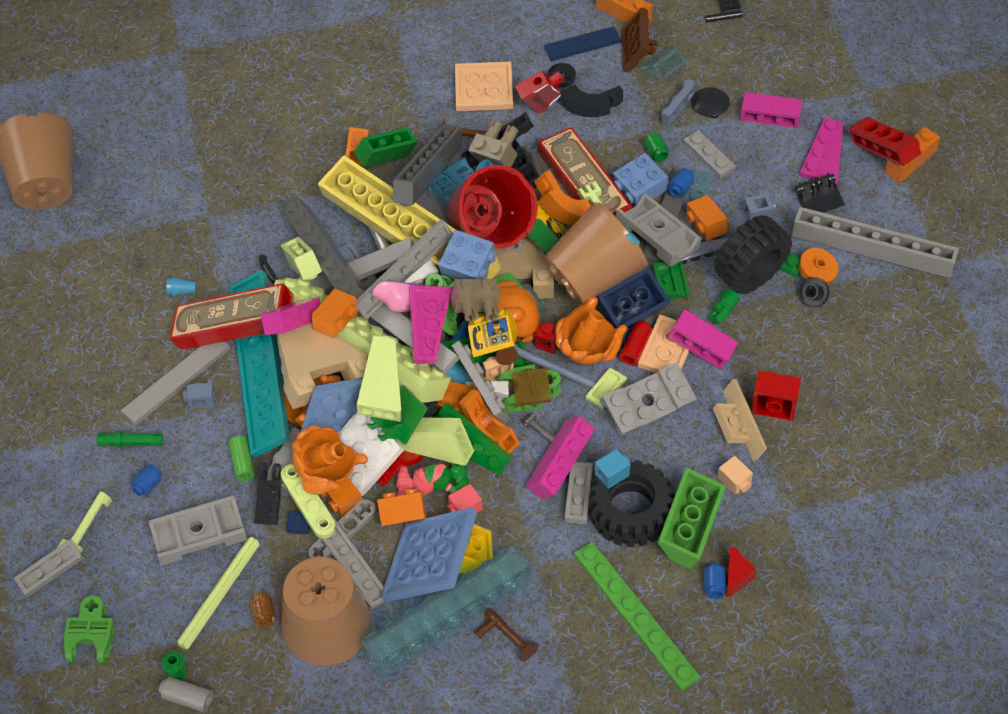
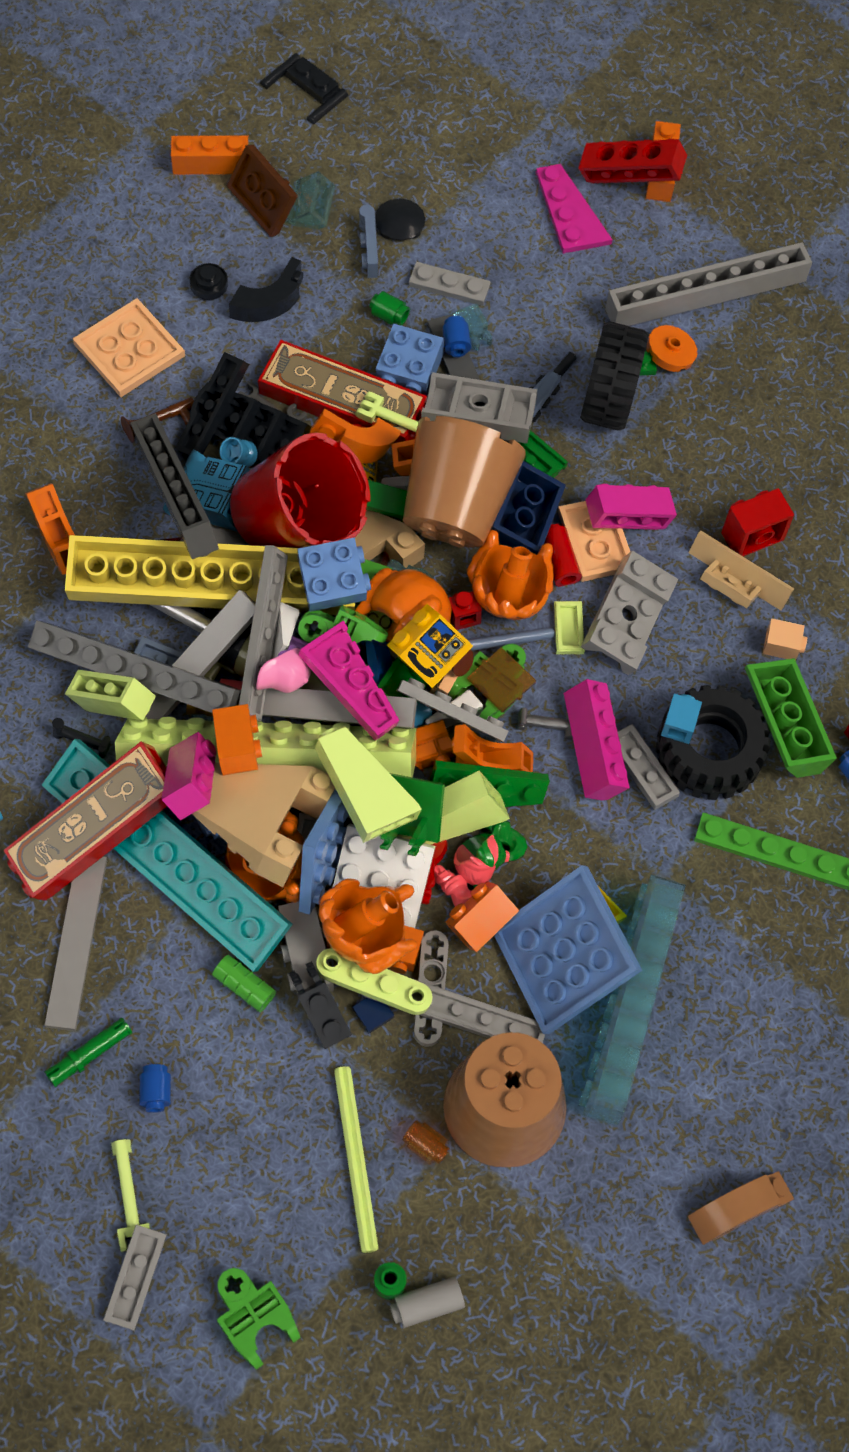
camera: 45 degrees left, 10 degrees up
light grey piece [148,495,247,566] -> none
sand blue brick [183,379,215,409] -> none
green brick [354,127,418,168] -> none
coral brick [447,484,483,513] -> none
dark tan brick [451,279,500,321] -> none
dark tan brick [468,120,519,167] -> none
reddish brown piece [474,609,538,662] -> none
red torso [515,71,564,114] -> none
dark blue tile [544,26,621,61] -> none
orange brick [685,195,728,241] -> none
green hinge [708,289,740,324] -> none
dark pink brick [740,92,802,128] -> none
sand blue brick [743,193,776,220] -> none
black hinge [794,173,845,213] -> none
black plate [799,277,830,307] -> none

